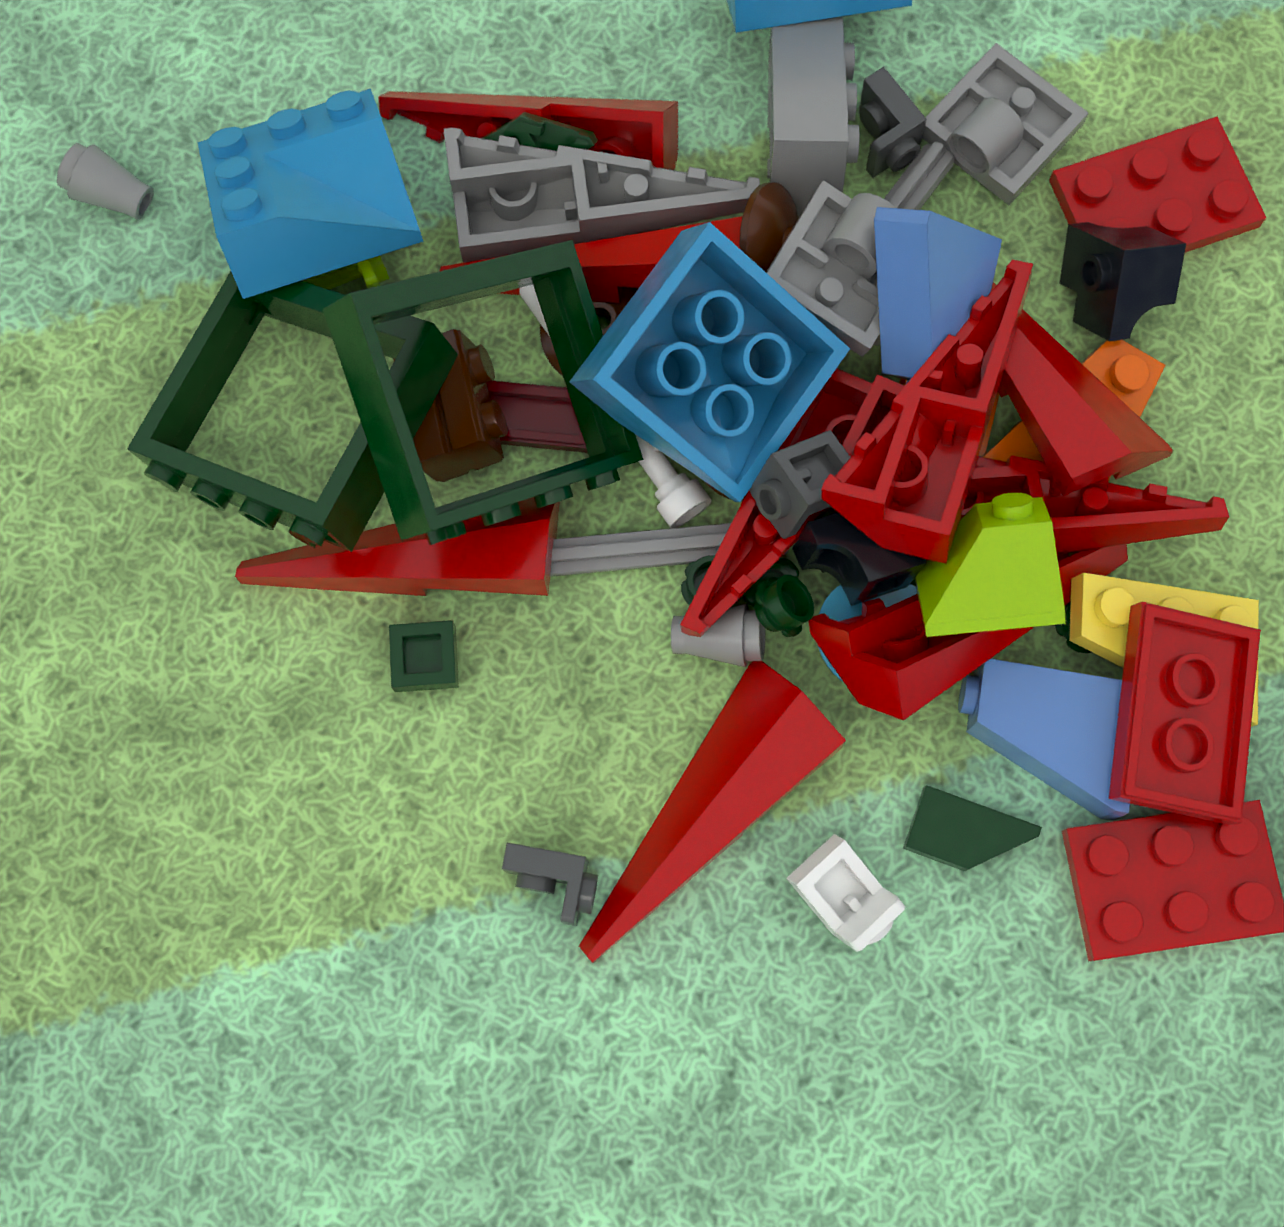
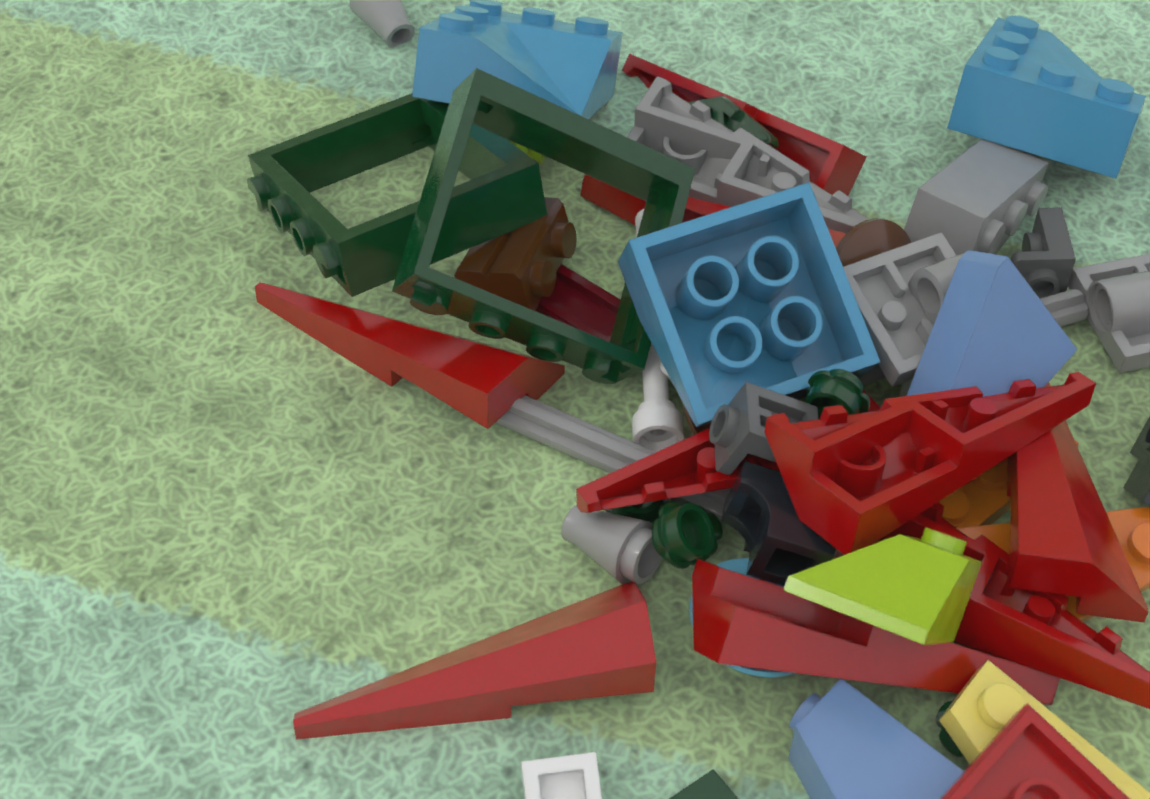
camera: 30 degrees right, 25 degrees down
dark green plate [389,620,459,692] -> none
dark grey bracket [502,843,598,926] -> none
none -> dark green plate [805,369,870,419]

